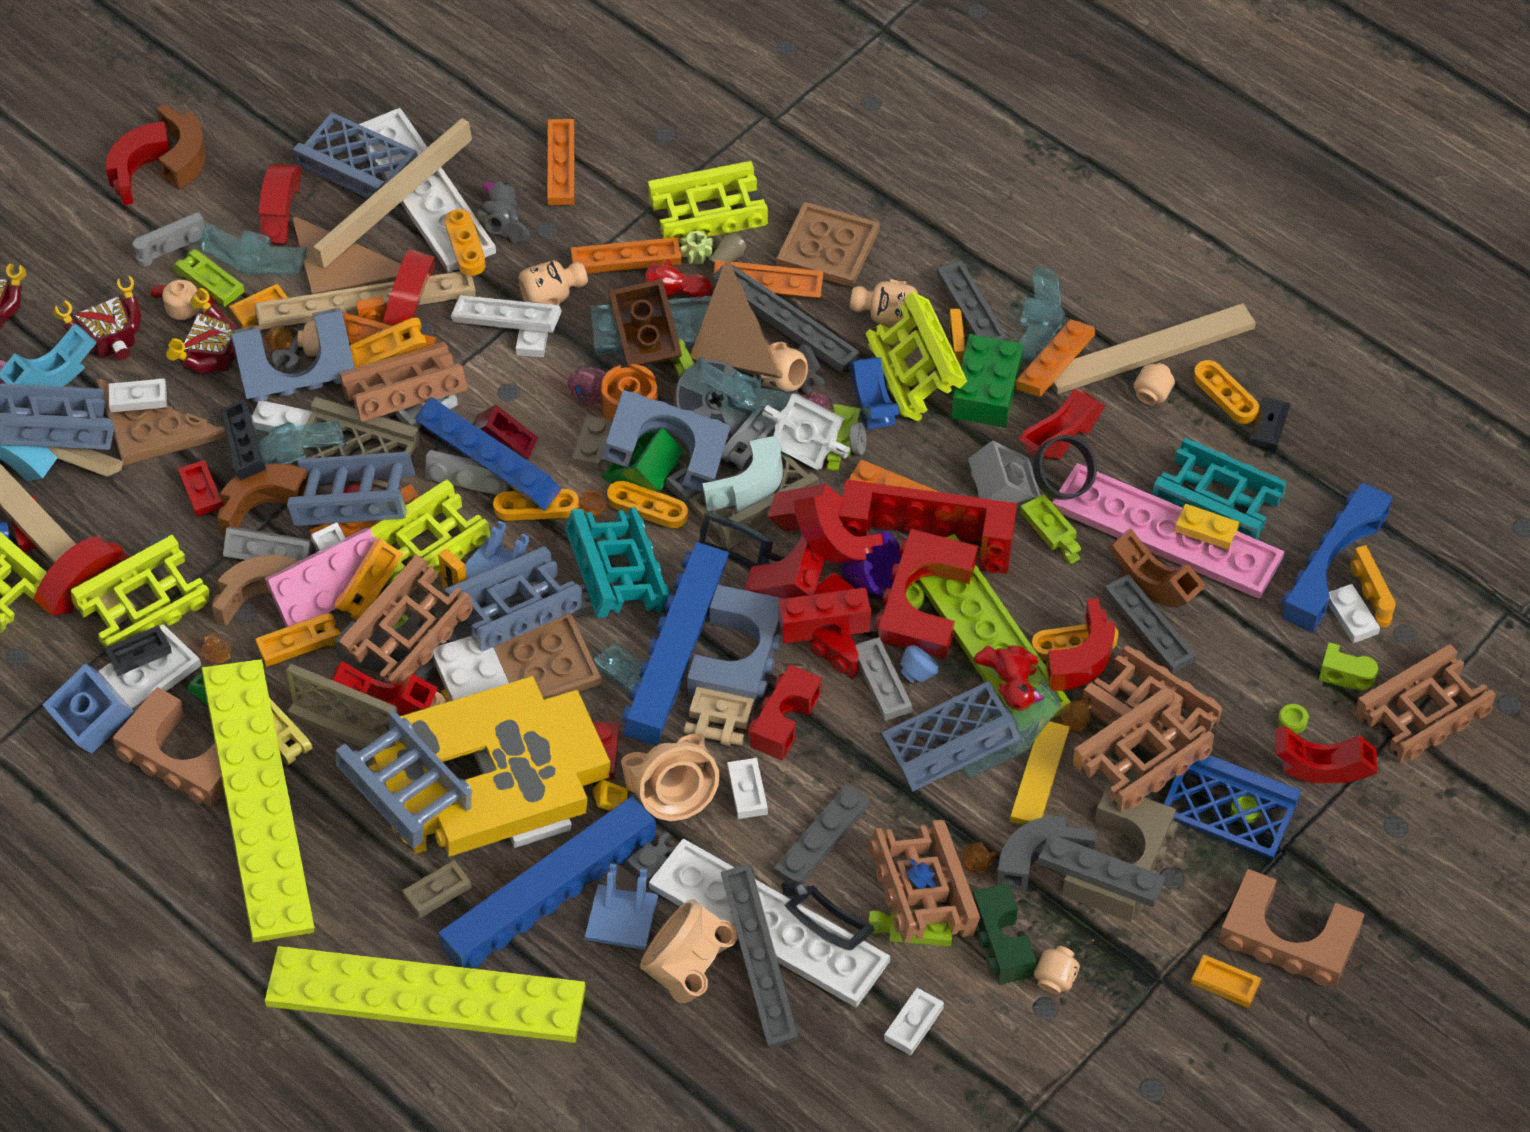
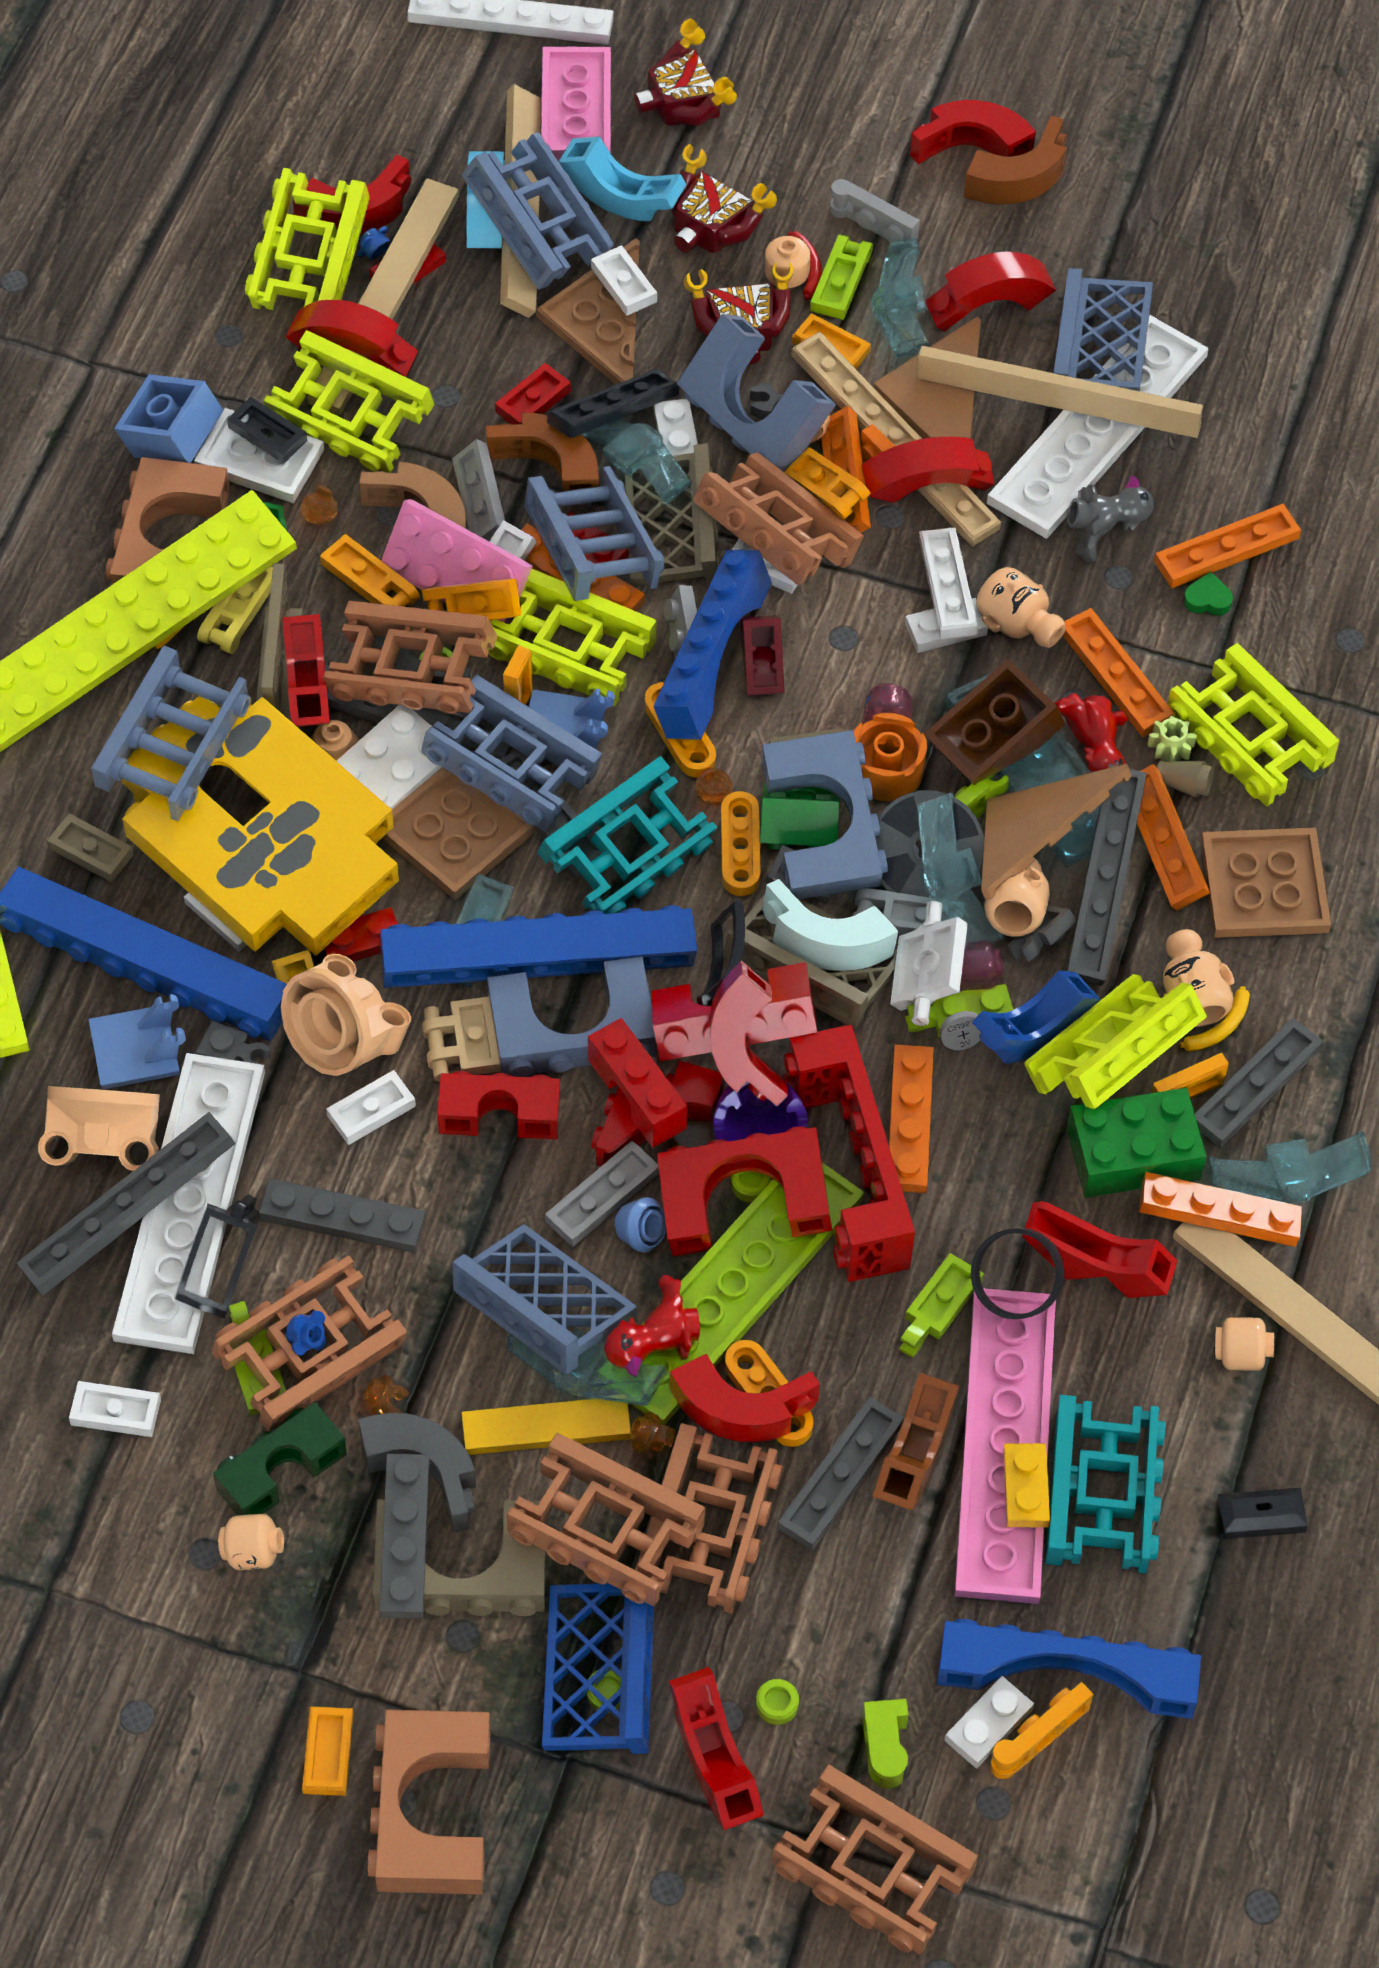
camera: 65 degrees right, 5 degrees up
clear orange plate [266,326,293,351] -> none
light orange plate [445,209,486,276] -> none
light grey slope [968,440,1041,509] -> none
light orange plate [1194,360,1259,424] -> none
none -> green tile [1183,572,1233,616]

